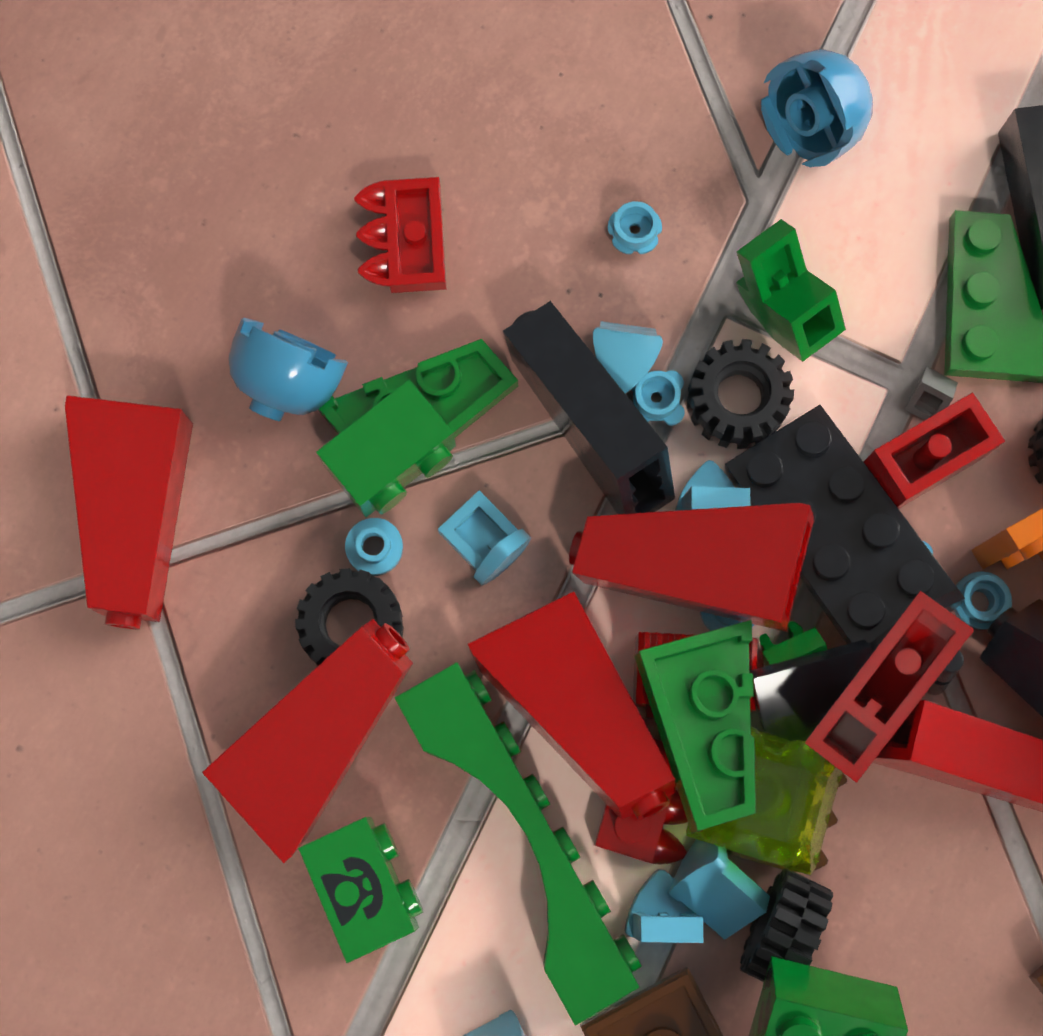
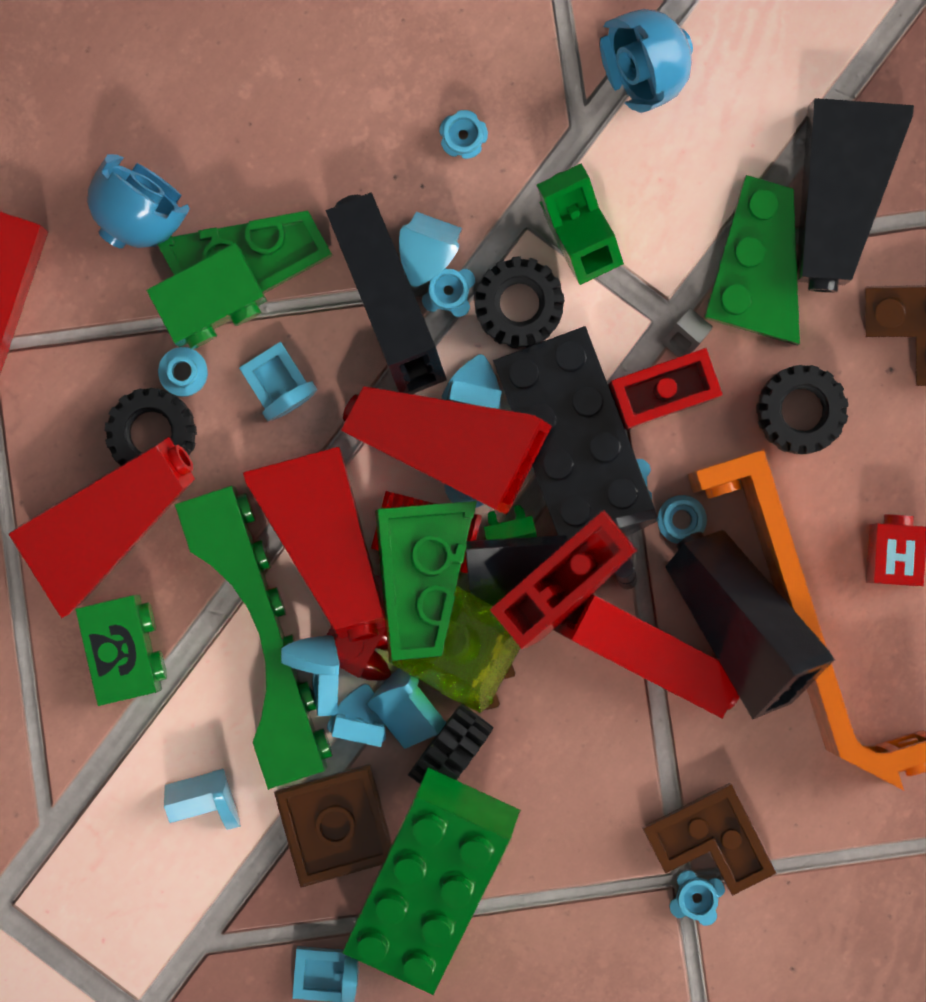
camera: 10 degrees right, 10 degrees up
red plate [354,177,447,293] -> none
none -> medium azure tile [281,635,339,716]

